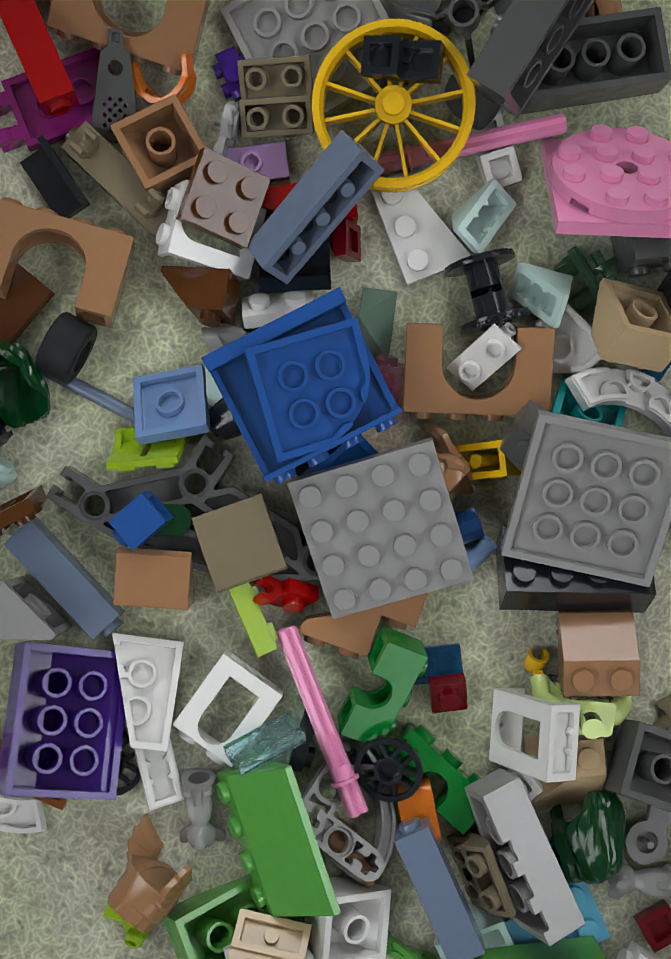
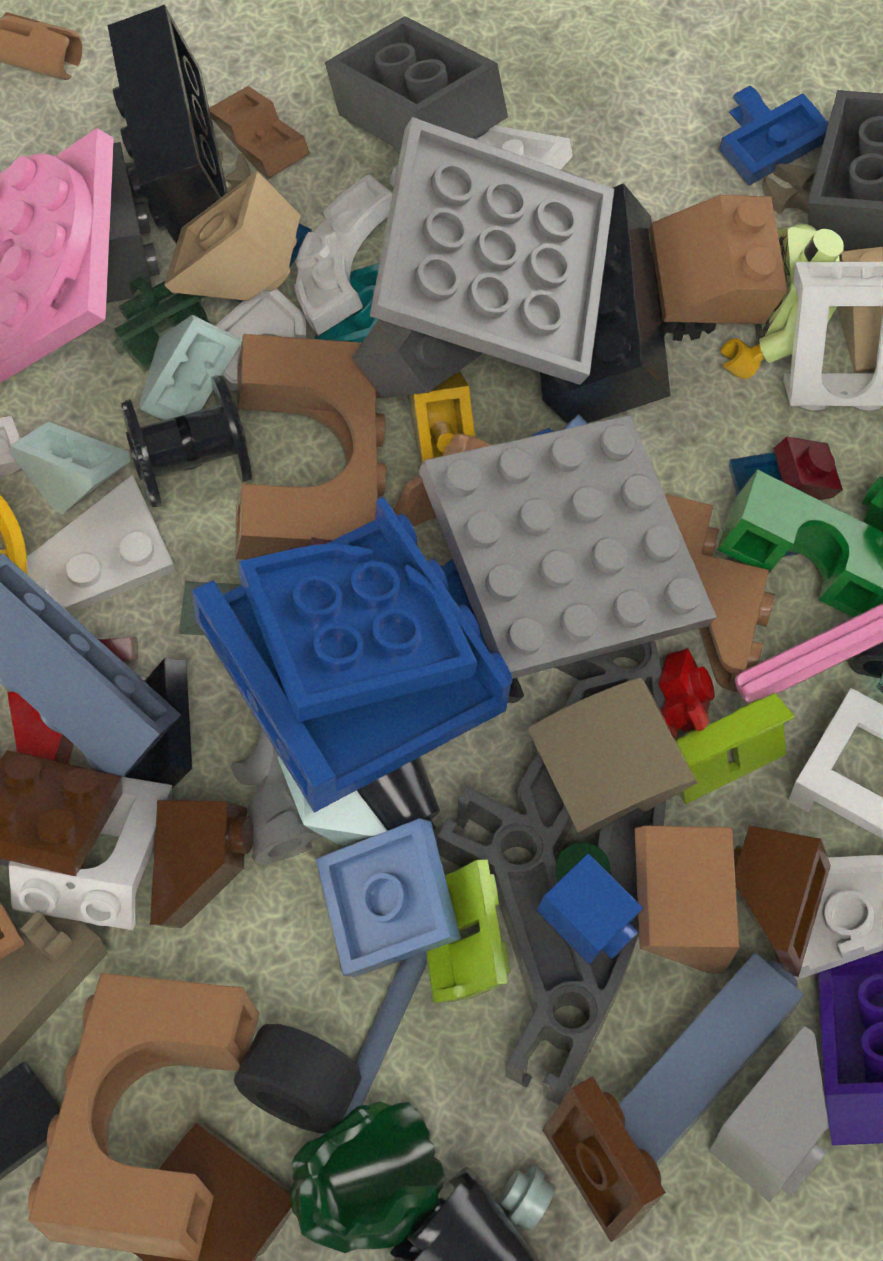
camera: 100 degrees left, 25 degrees down
white plate [241,290,313,329] -> none
white hinge [446,322,521,391] -> none
none -> reddish brown slope [734,825,831,977]

